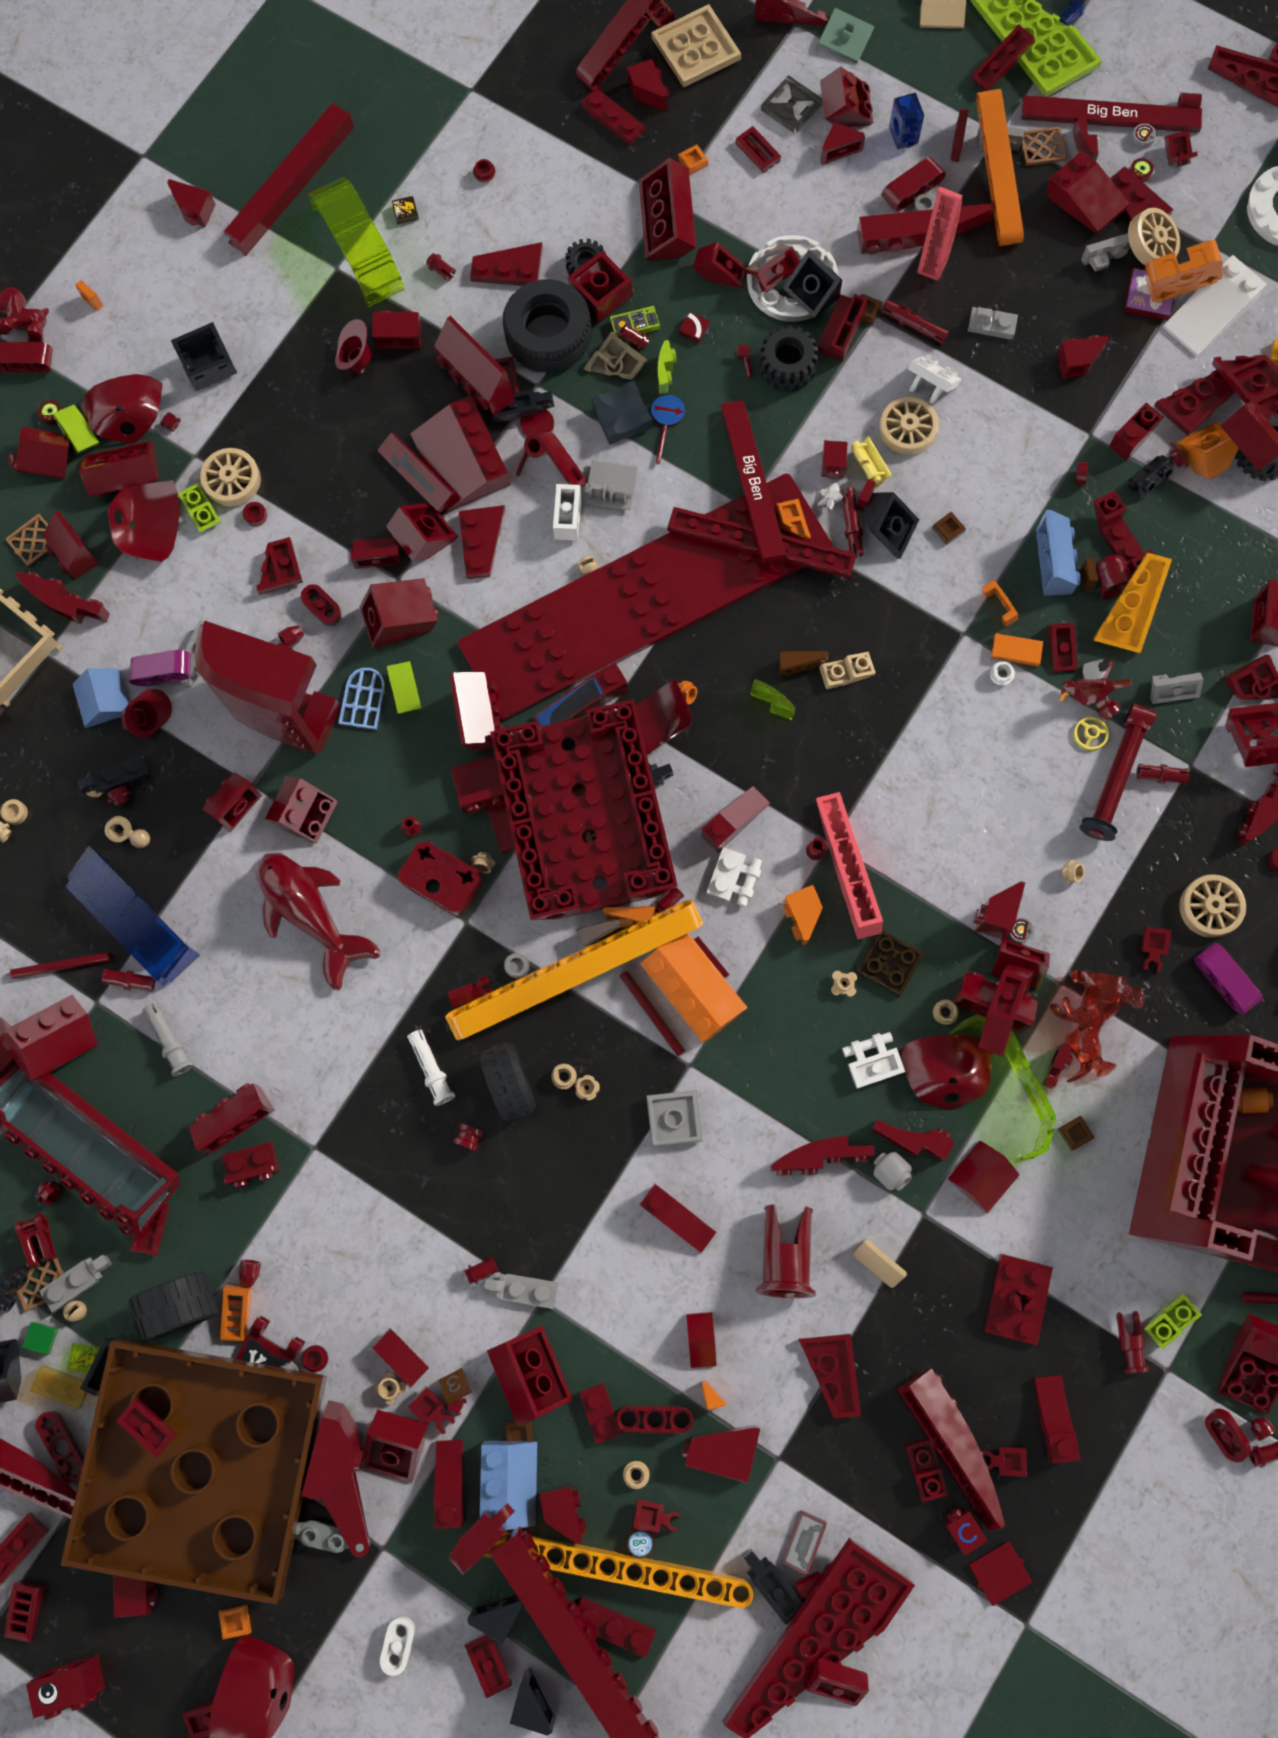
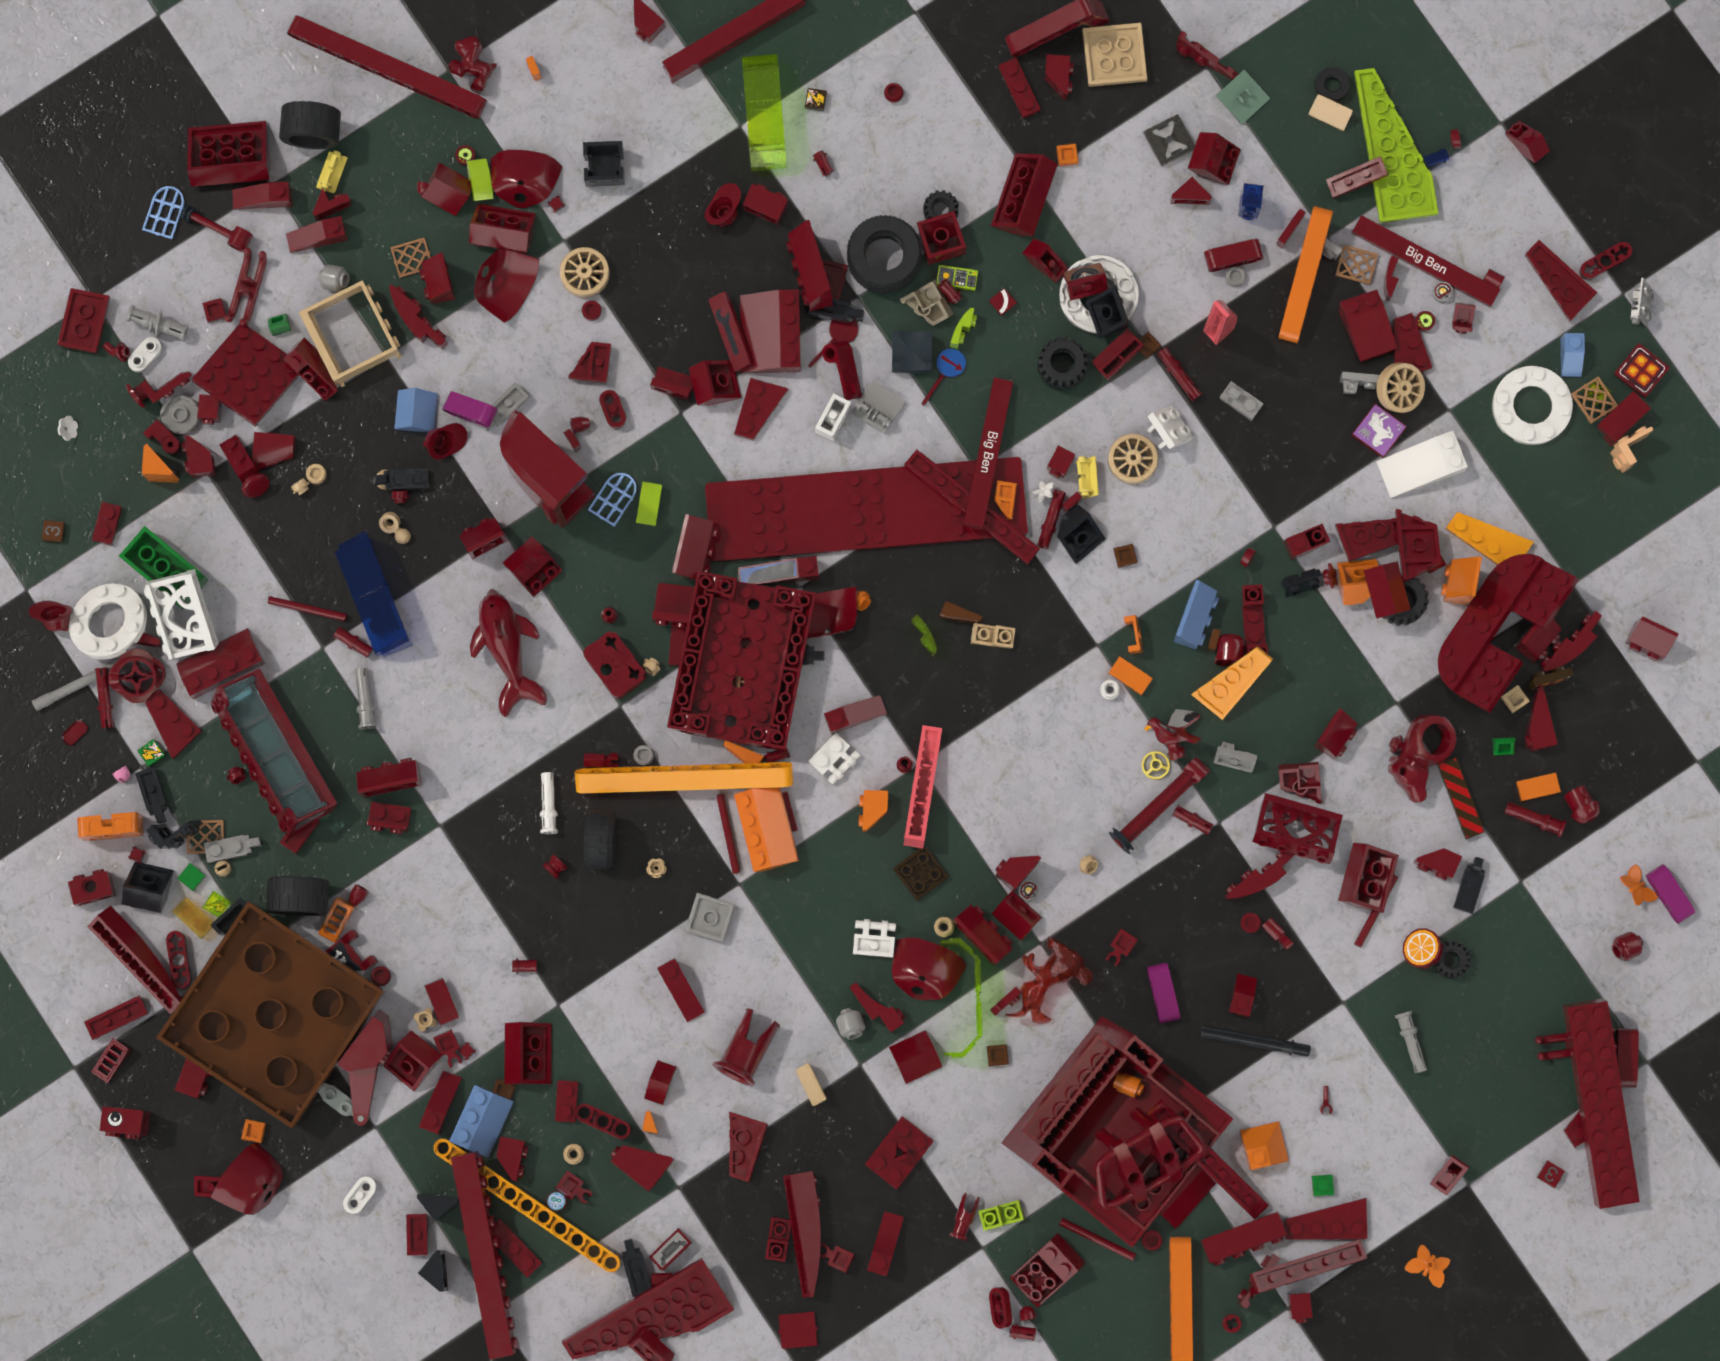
camera: 20 degrees right, 5 degrees up
dark red slope [2,994,98,1083] -> none
dark red piece [15,1212,57,1268] -> none
dark red plate [116,1398,177,1458] -> none
lime slope [178,483,221,533] -> none
dark red slope [359,578,439,649] -> none
reddish brown tile [439,1368,472,1405] -> none
dark red piece [450,1503,515,1575] -> none
dark red wing [470,242,543,286] -> none
light grey hinge [484,1274,558,1309] -> none
tan plate [551,1064,577,1089] -> none
reddish brown slope [577,919,634,947] -> none
tan hinge [579,555,598,576] -> none
dark red tile [735,126,781,174] -> none
dark red hand [737,345,753,378] -> none
dark red slope [770,1136,875,1176] -> none
tan plate [831,971,857,997] -> none
dark red slope [857,203,995,254] -> none
dark red brick [943,1507,987,1555] -> none
dark red slope [978,964,1034,1057] -> none
dark red slope [1047,622,1078,673] -> none
dark red slope [1057,335,1109,378] -> none
orange axle [1145,240,1223,303] -> none
tan wheel [1179,875,1246,938] -> none

